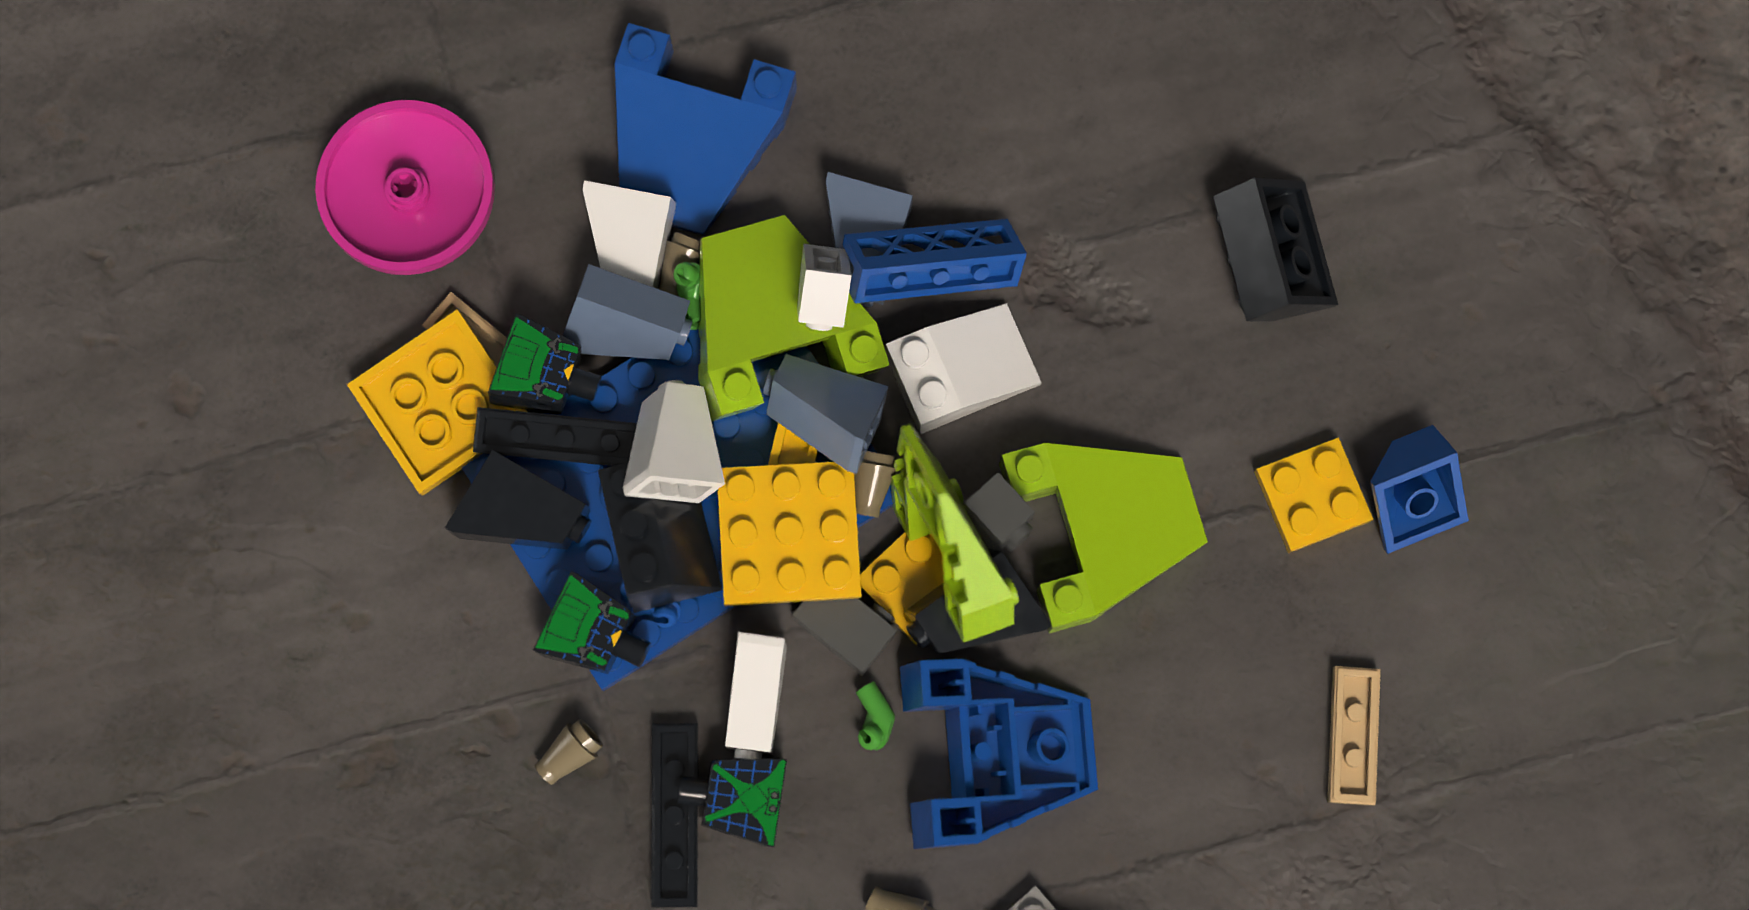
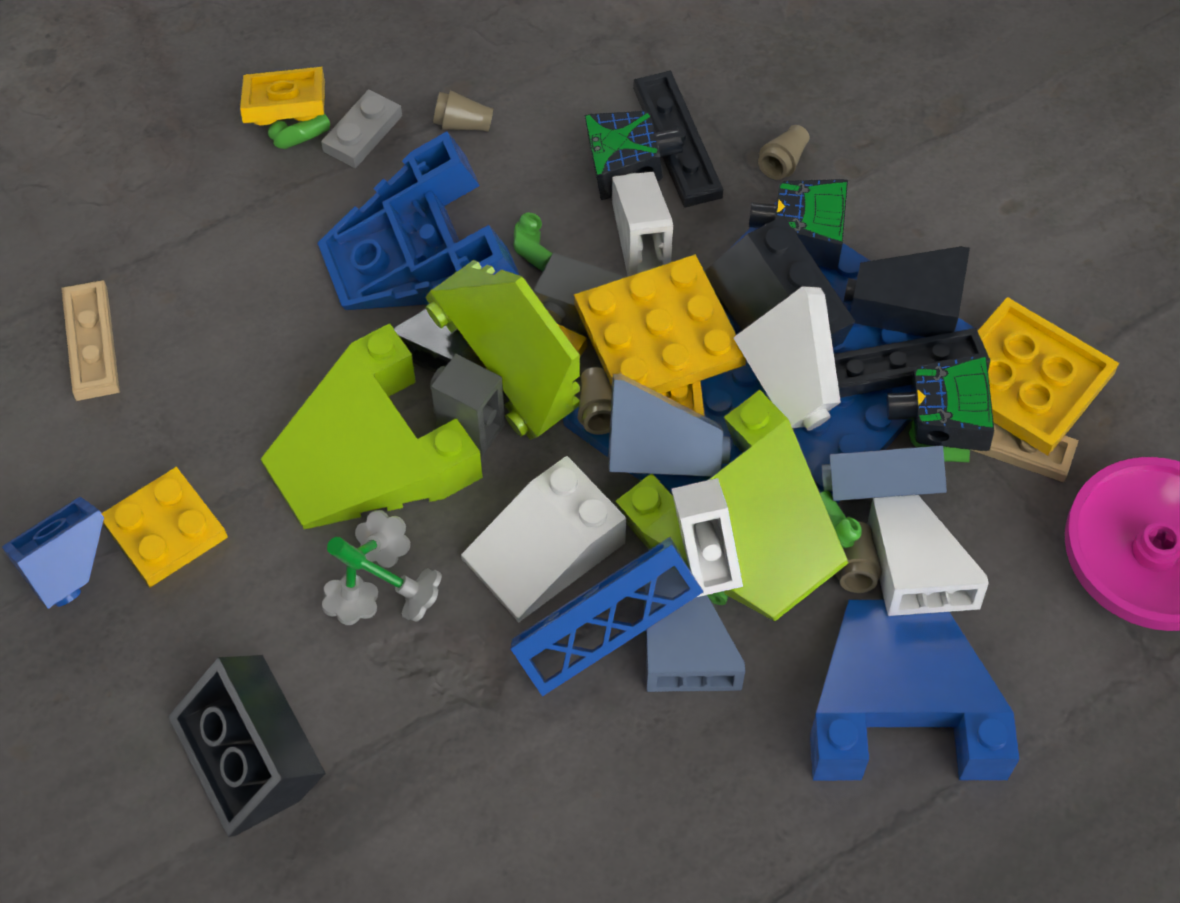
camera: 165 degrees right, 20 degrees down
none -> light grey plant [322,510,442,625]

